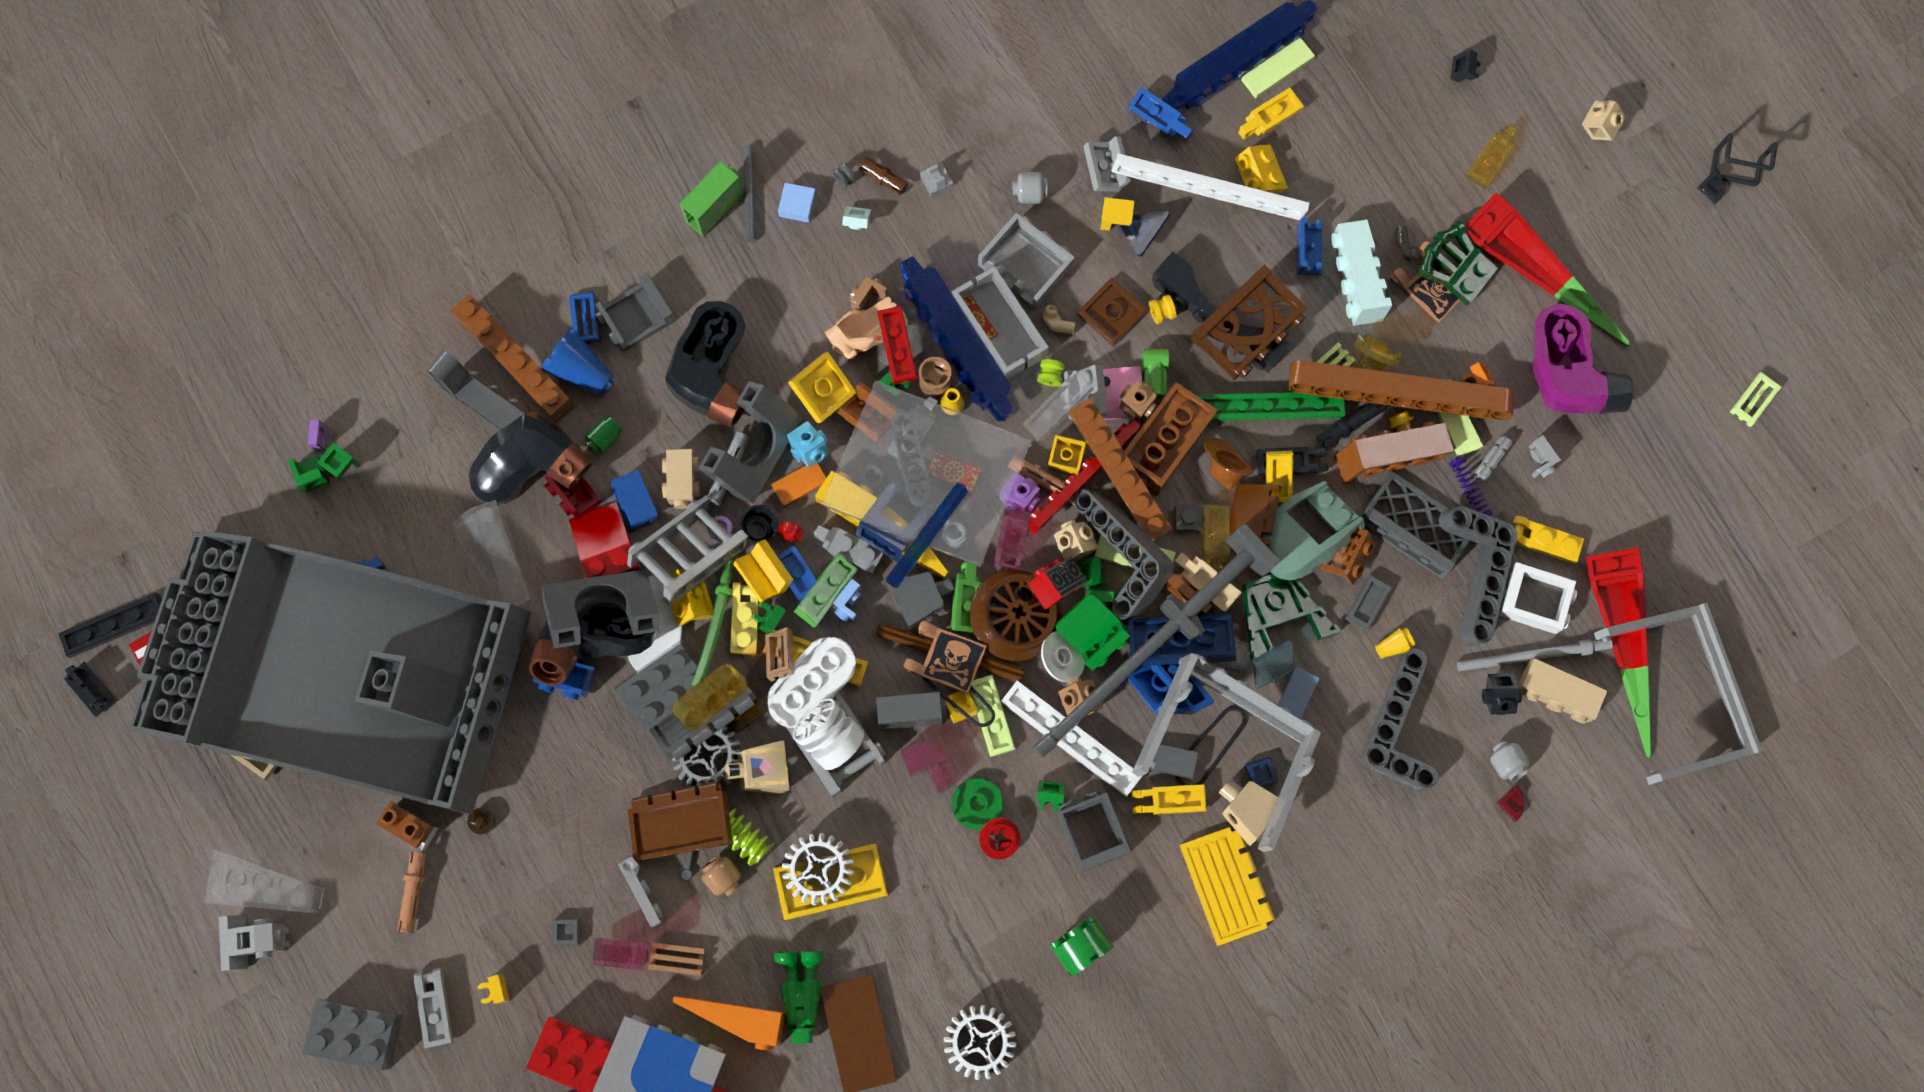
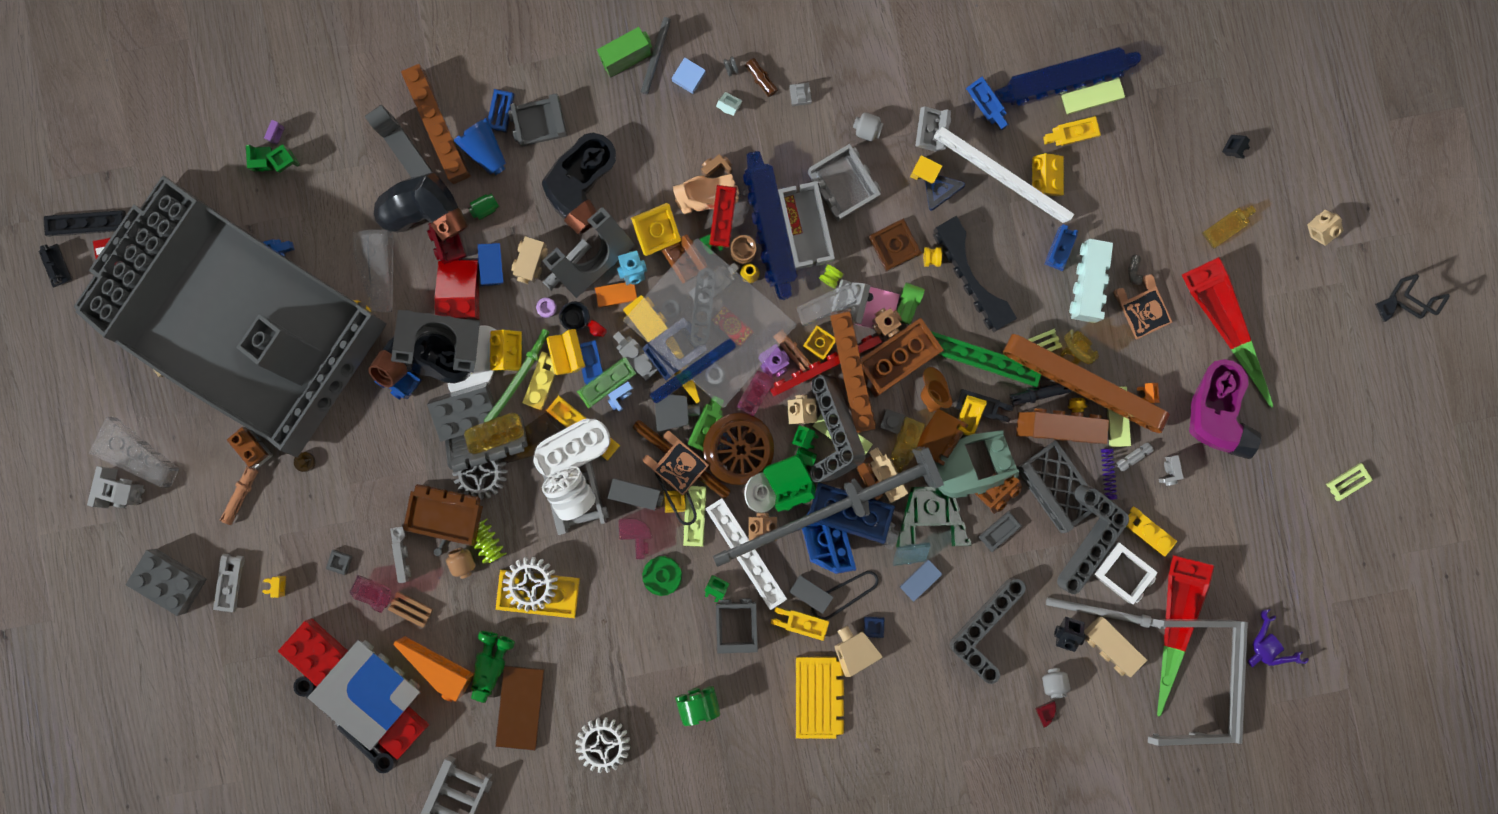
camera: 20 degrees right, 10 degrees up
light grey fence [627,495,748,606] -> none
tan torso [725,741,789,794] -> none
green tile [752,602,786,634] -> none
medium nougat tile [765,627,794,682] -> none
red gear [979,817,1021,860] -> none
brick [1028,556,1089,610] -> none
tan arm [1043,305,1075,335] -> none
light grey piece [1132,653,1321,852] -> none
reddish brown fence [1191,264,1308,381] -> none
yellow cone [1374,628,1416,659] -> none
dark green plate [1417,221,1498,306] -> none
none -> dark purple piece [1247,609,1309,667]

